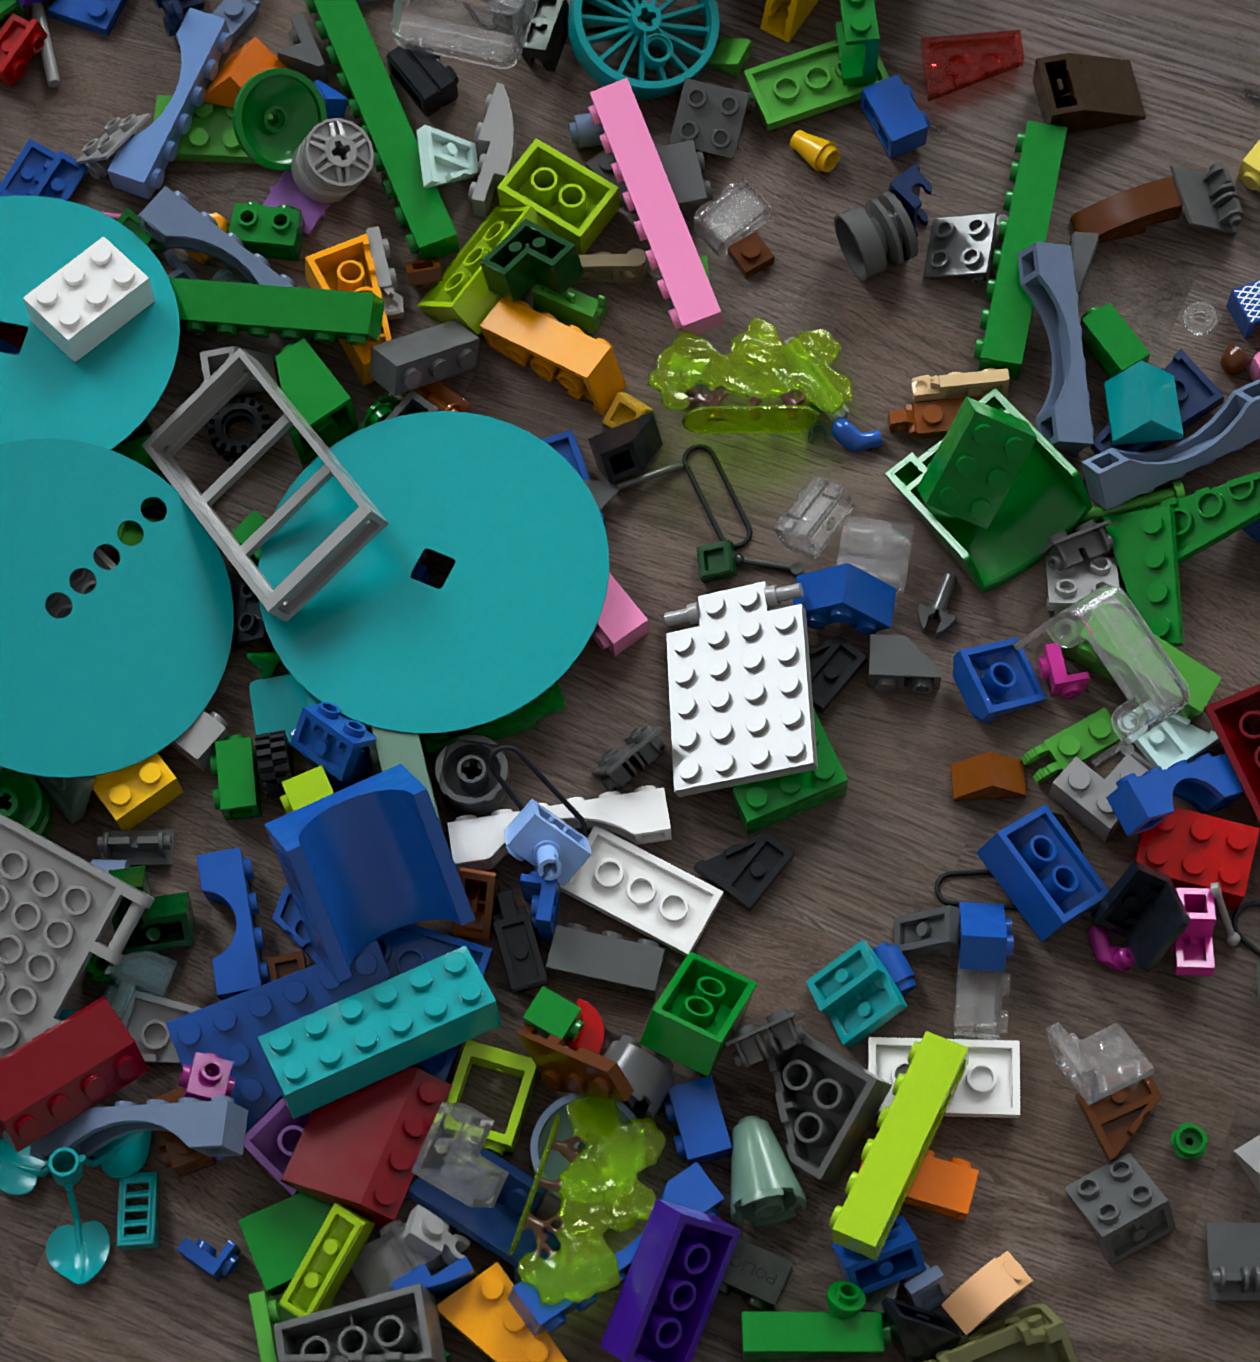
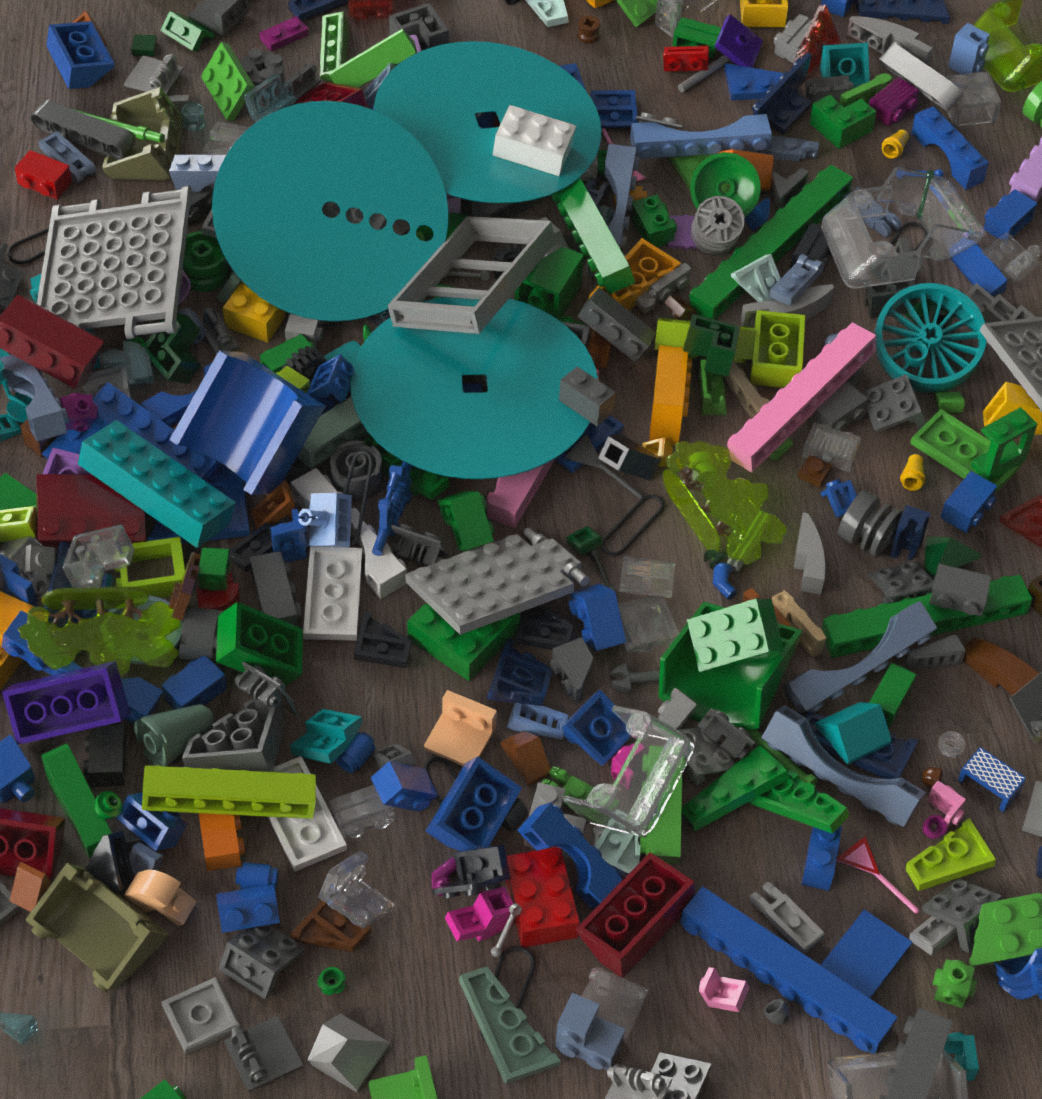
camera: 55 degrees right, 15 degrees down
none -> light grey tile [161,977,240,1055]
none -> blue brick [216,884,280,933]
none -> blue brick [236,862,279,891]
none -> blue bar [372,461,412,556]
none -> light nougat bracket [424,690,497,766]
none -> green brick [437,491,494,551]
none -> dark blue wing [486,638,553,706]
none -> light blue slope [507,703,569,740]
none -> dark grey brick [559,367,616,426]
none -> light grey brick [655,688,697,734]
none -> sand blue plate [770,254,824,306]
none -> light grey slope [793,512,825,594]
none -> blue bracket [820,479,857,518]
none -> dark green slope [924,536,981,575]
none -> dark grey brick [929,564,991,616]

